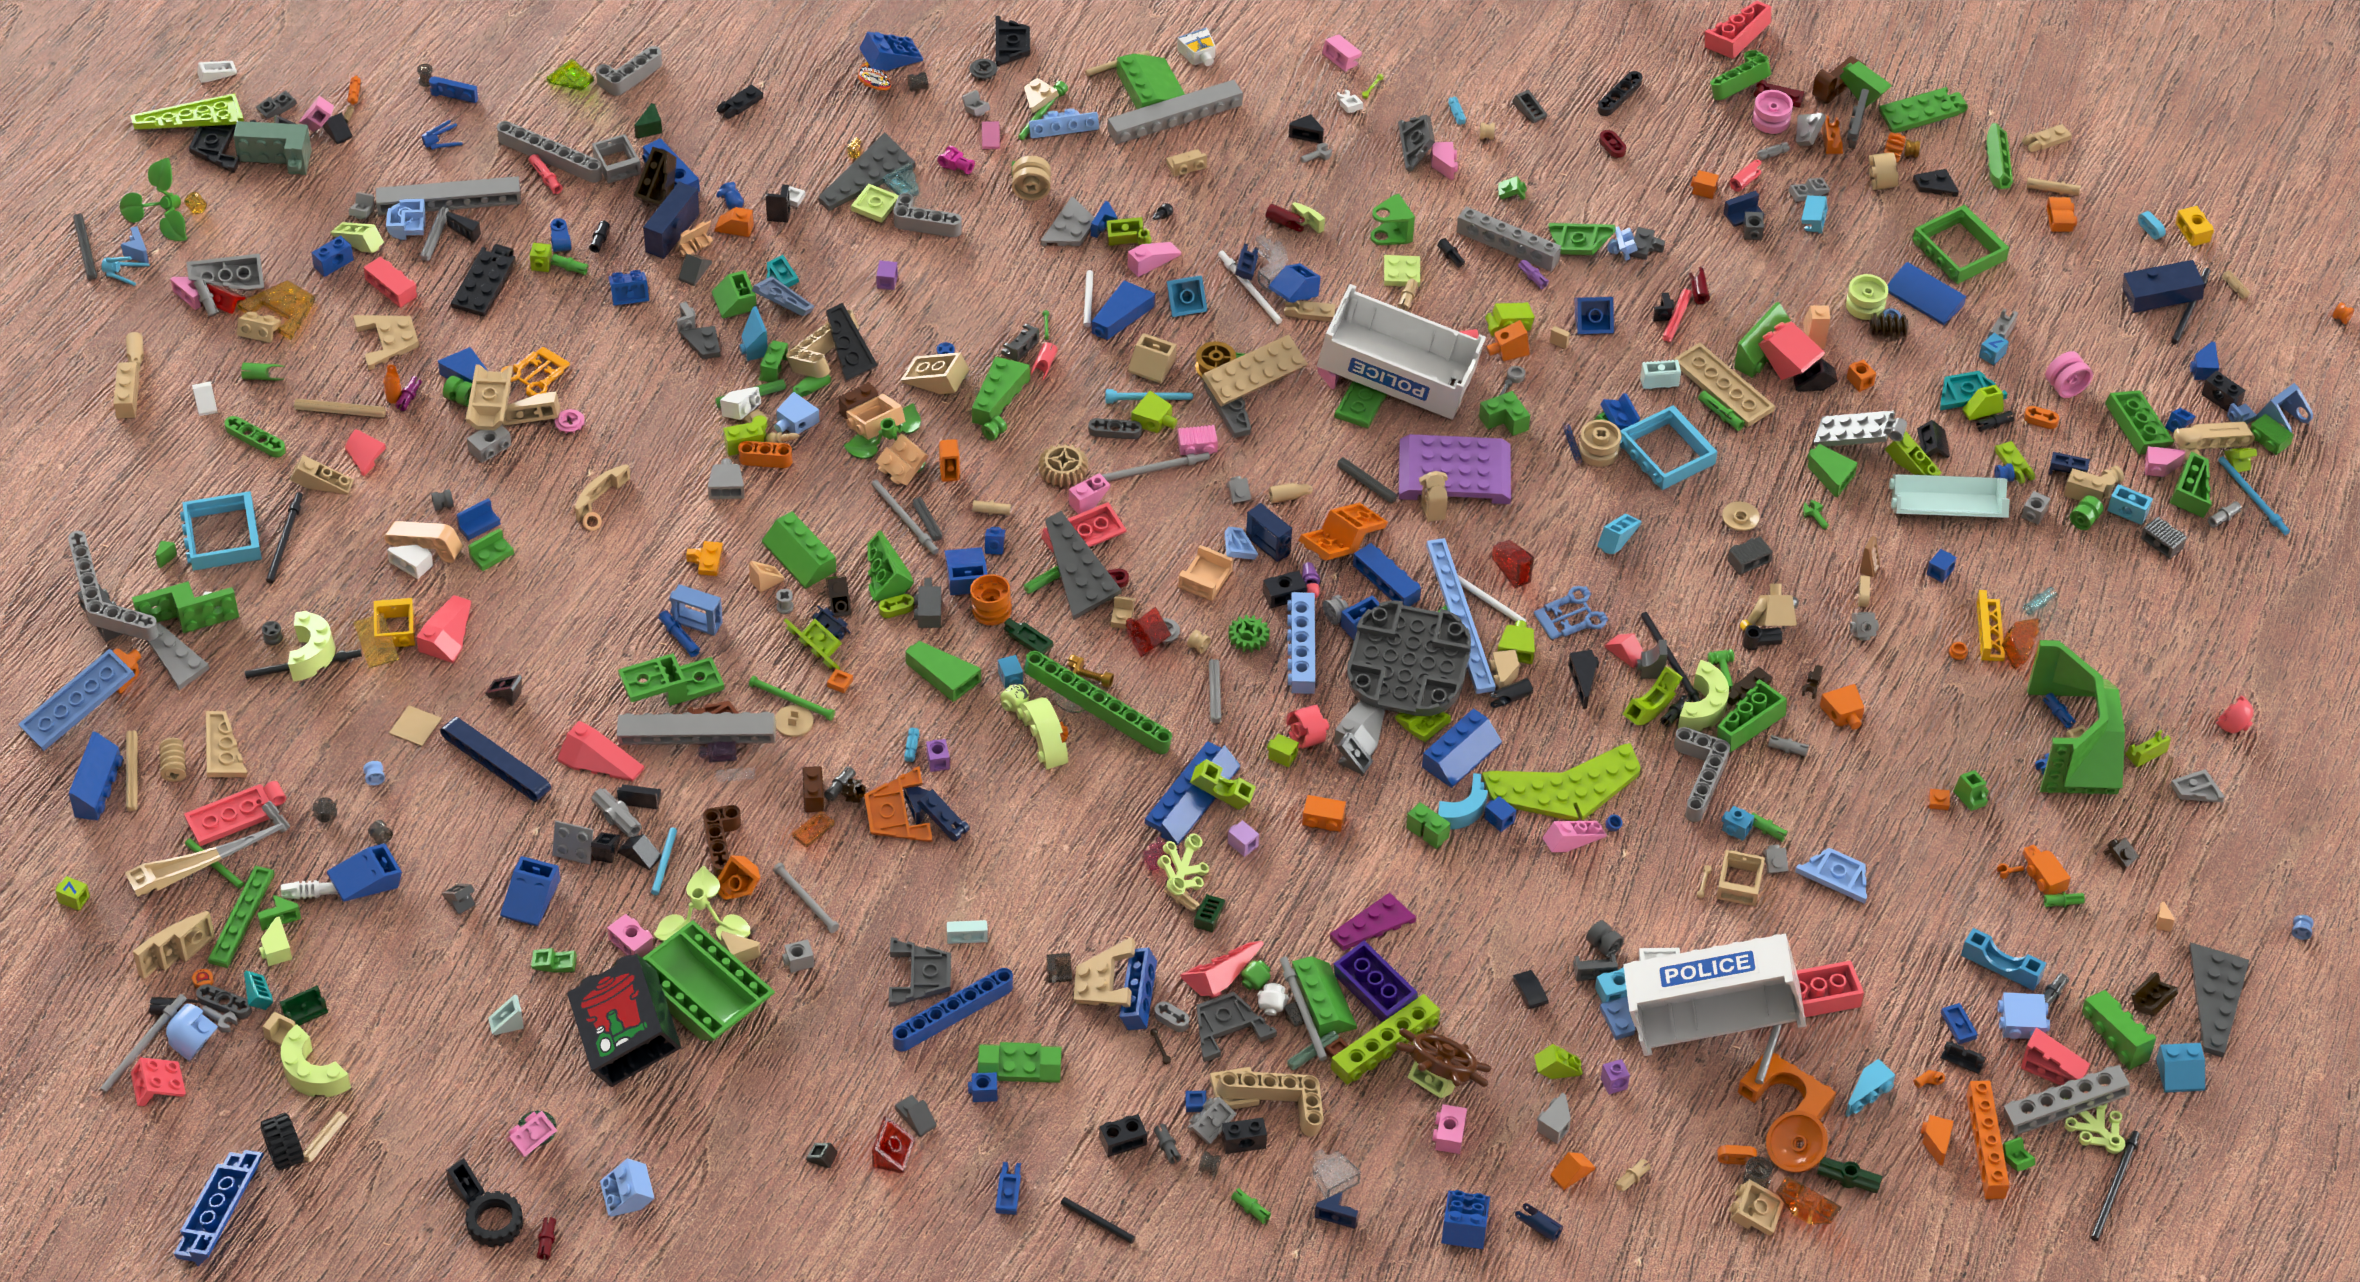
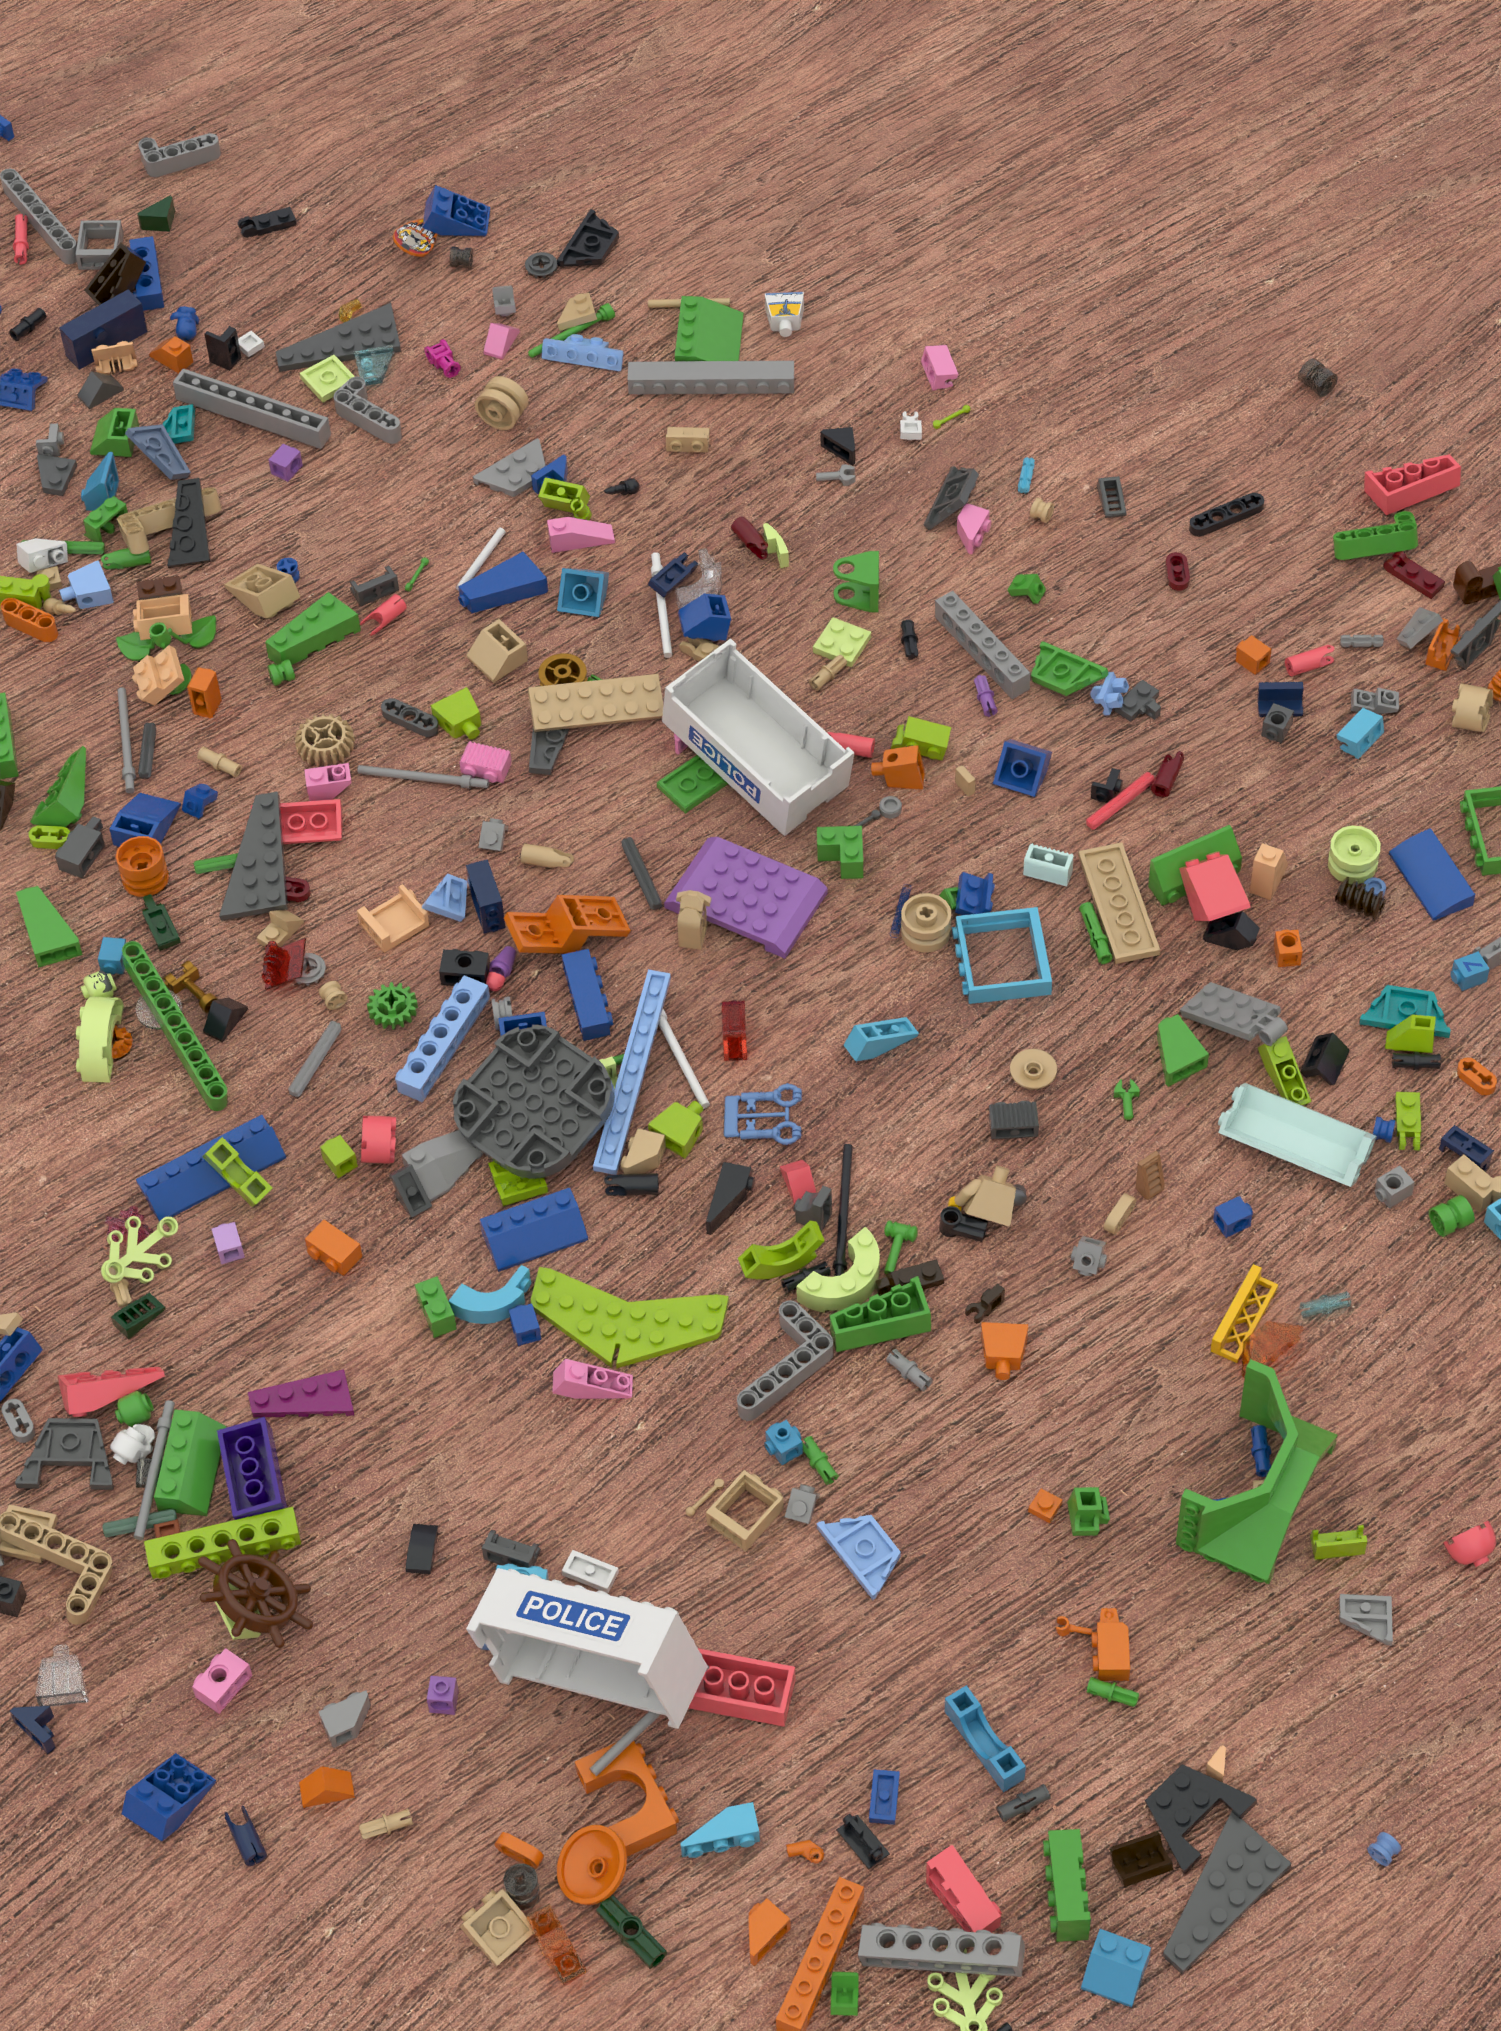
camera: 30 degrees right, 5 degrees up
clear neon green wing [546,58,595,91] -> none
medium azure piece [1105,389,1194,404] -> none
lime slope [1534,1044,1583,1079] -> none
dark grey wheel [1586,920,1624,958] -> none
blue hinge [1605,814,1623,832] -> none
bright pink wheel [1752,90,1793,134] -> none
orange plate [1949,642,1968,660] -> none
light blue brick [1997,992,2050,1039] -> none
dark brown bracket [2103,837,2139,869] -> none
none -> light grey brick [173,369,331,449]
none -> black slope [203,997,248,1042]
none -> black wing [1145,1764,1257,1874]

